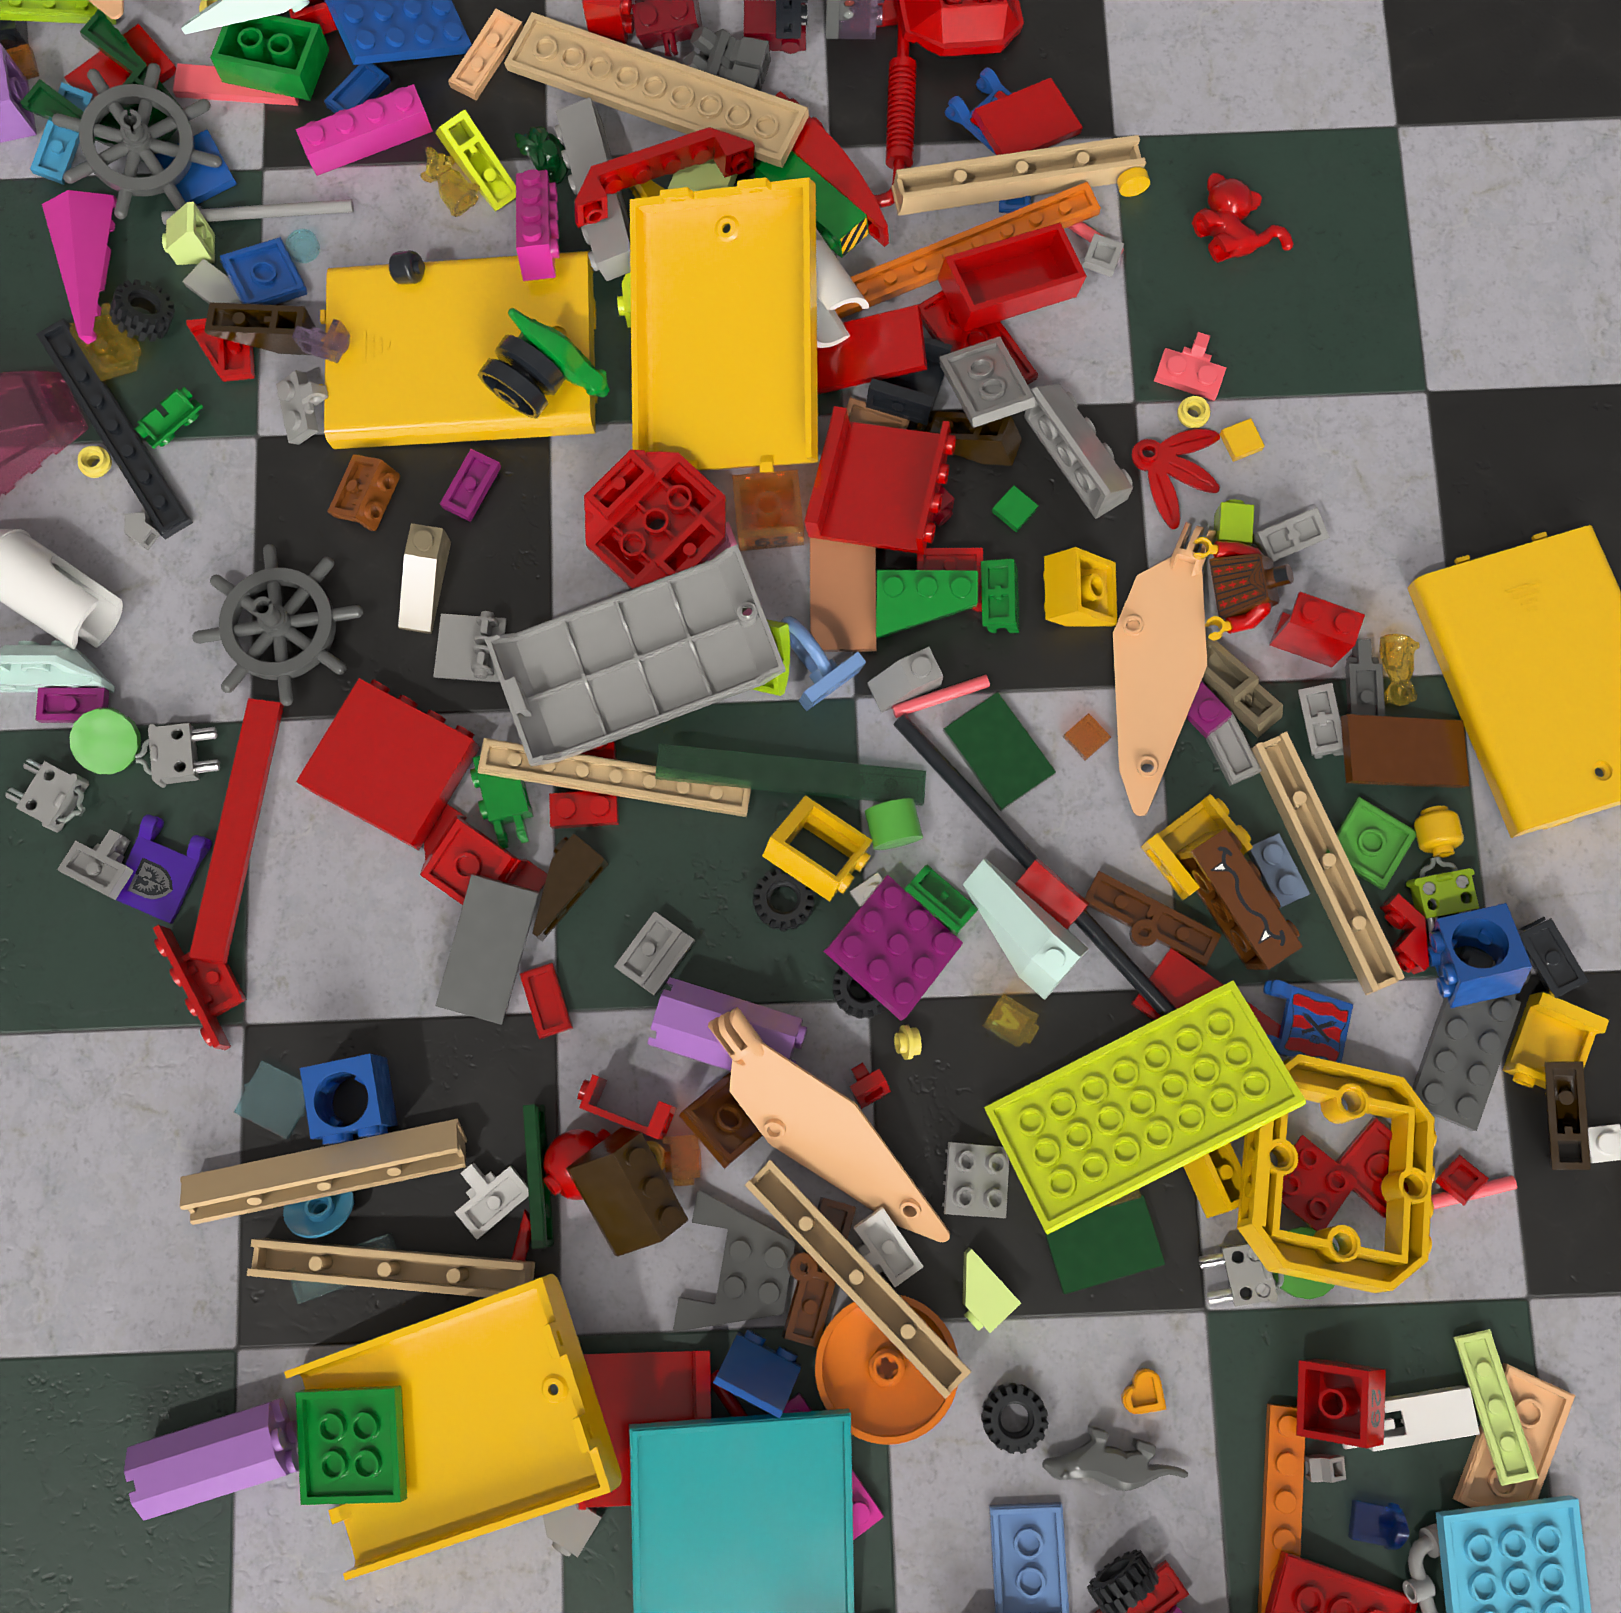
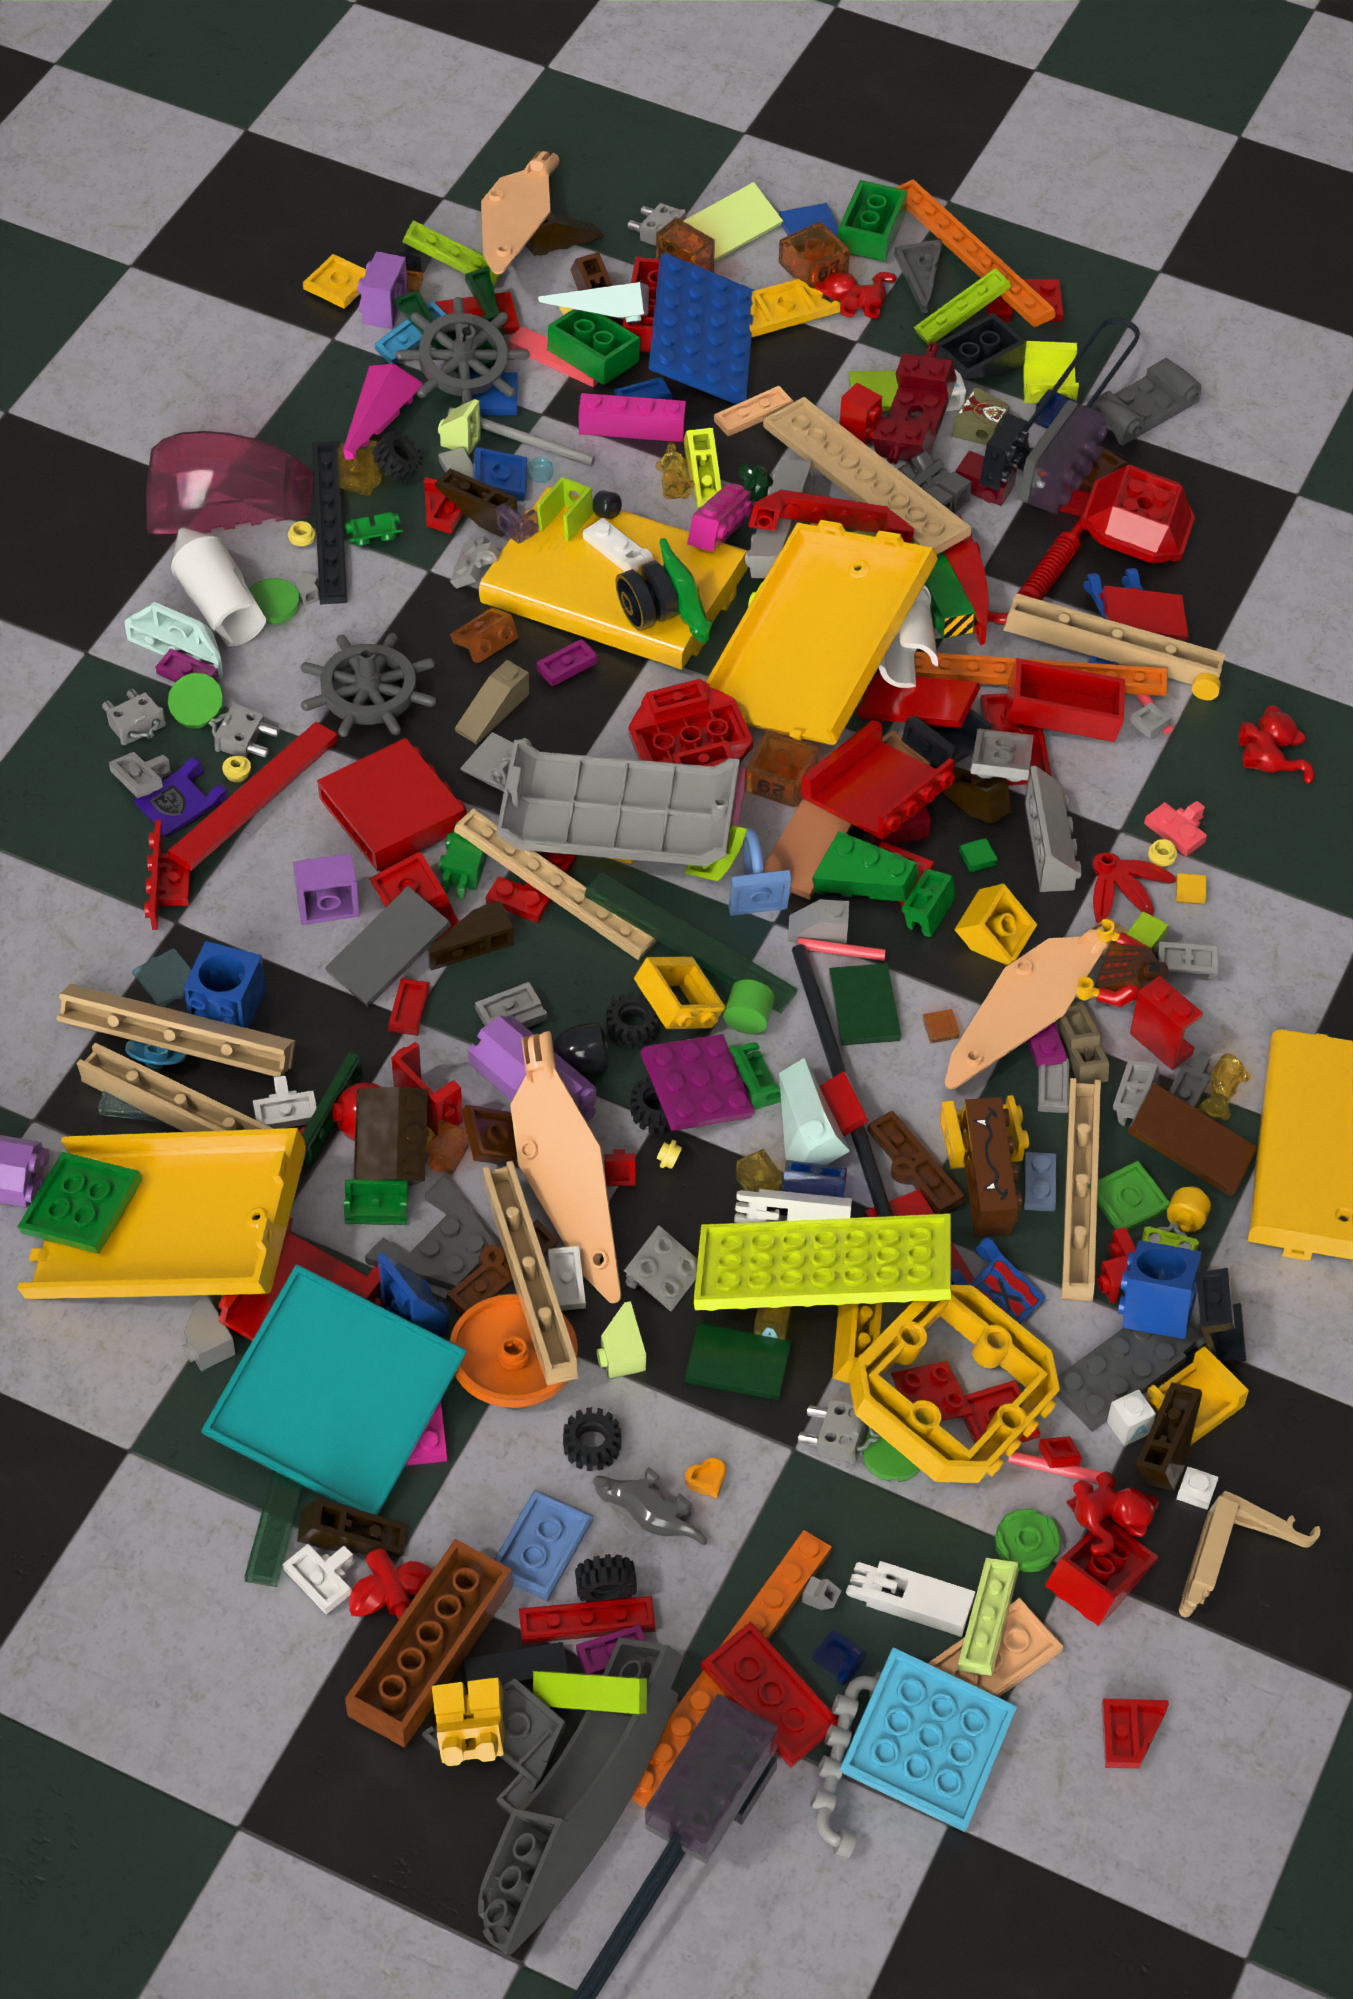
camera: 25 degrees right, 25 degrees down
red brick [1296,1358,1386,1449] -> none
none -> light yellow plate [222,756,251,782]
none -> bright green tile [248,578,299,624]
none -> medium lavender brick [293,853,360,925]
none -> green hinge [344,1179,409,1225]
none -> lime piece [537,476,593,542]
none -> black piece [553,1022,608,1075]
none -> white plate [583,518,653,572]
none -> white hinge [734,1189,852,1223]
none -> clear blue brick [781,1160,847,1198]
none -> bright green tile [994,1509,1061,1573]
none -> red slope [1045,1518,1159,1626]
none -> red animal [1066,1471,1159,1556]
none -> white brick [1107,1389,1156,1446]

